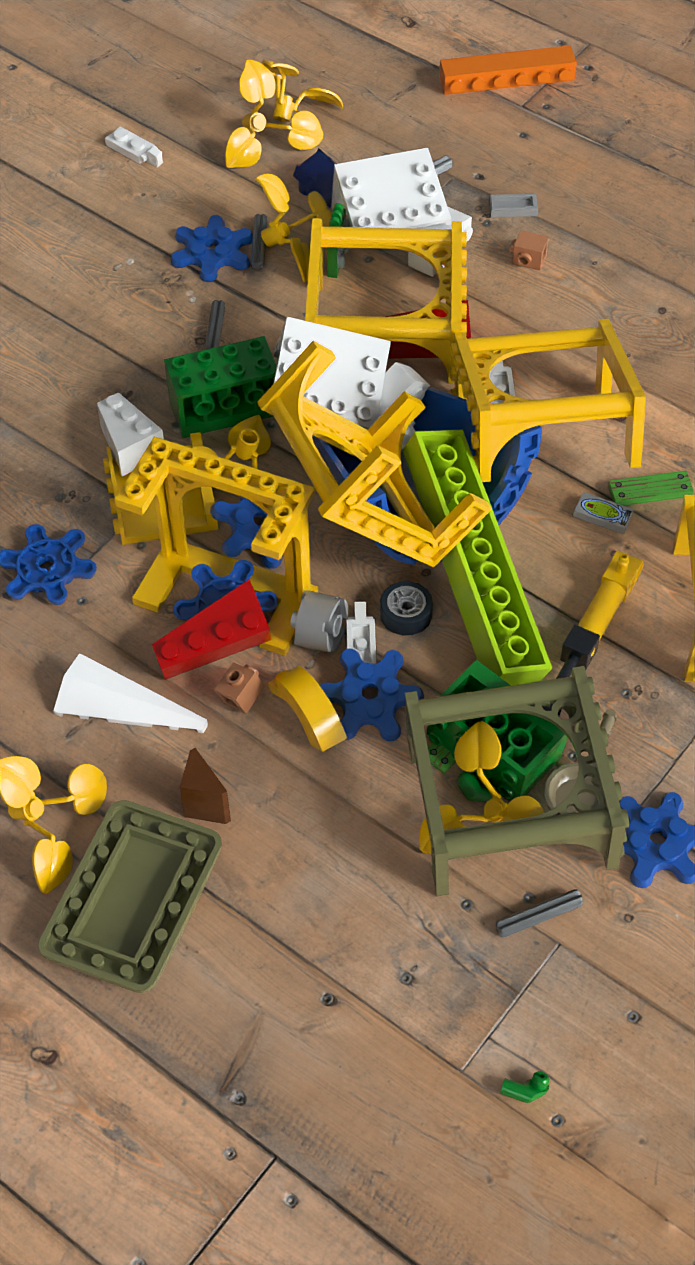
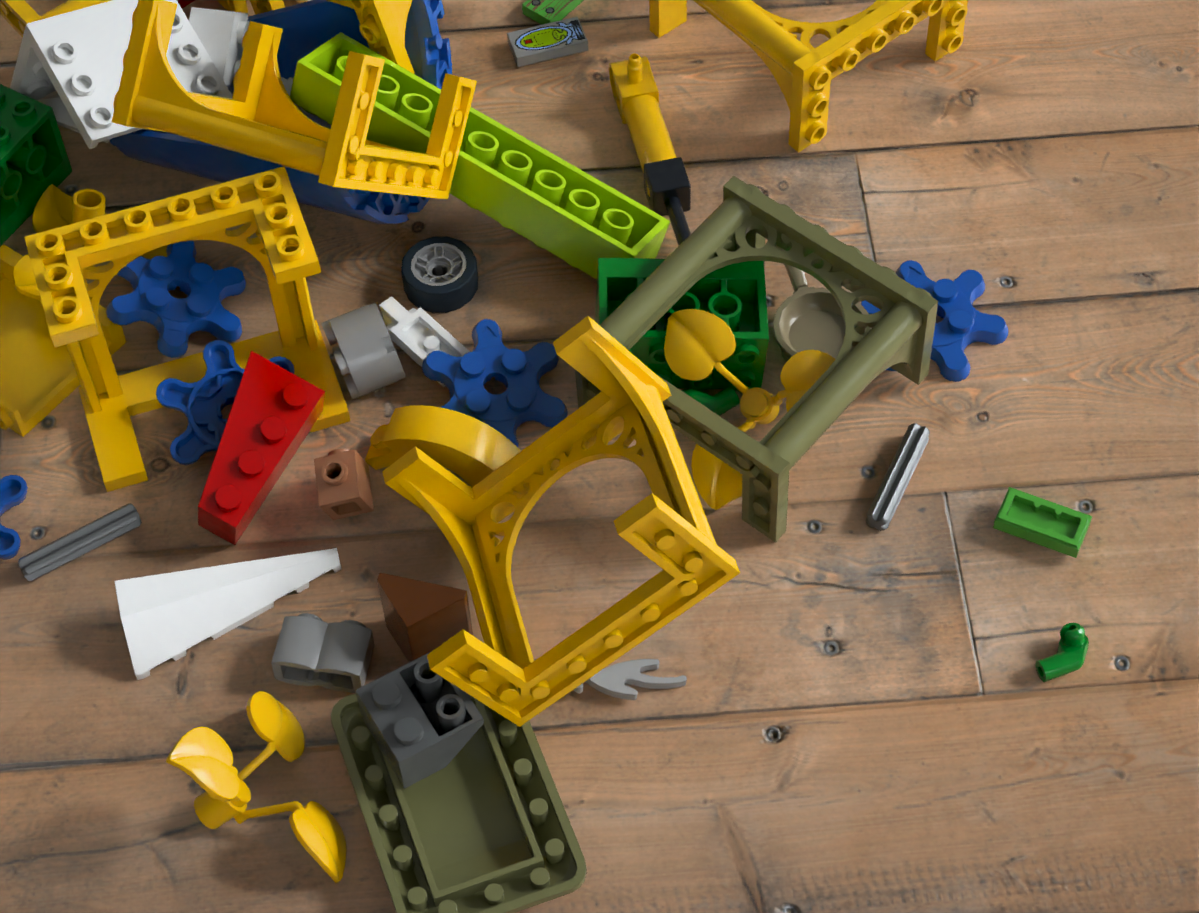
camera: 40 degrees left, 0 degrees up
none -> dark grey axle [18,503,142,581]
none -> light grey brick [271,613,375,693]
none -> dark grey slope [355,651,484,789]
none -> yellow arch [382,316,740,727]
none -> light grey piece [534,658,687,700]
none -> bright green plate [993,487,1092,558]

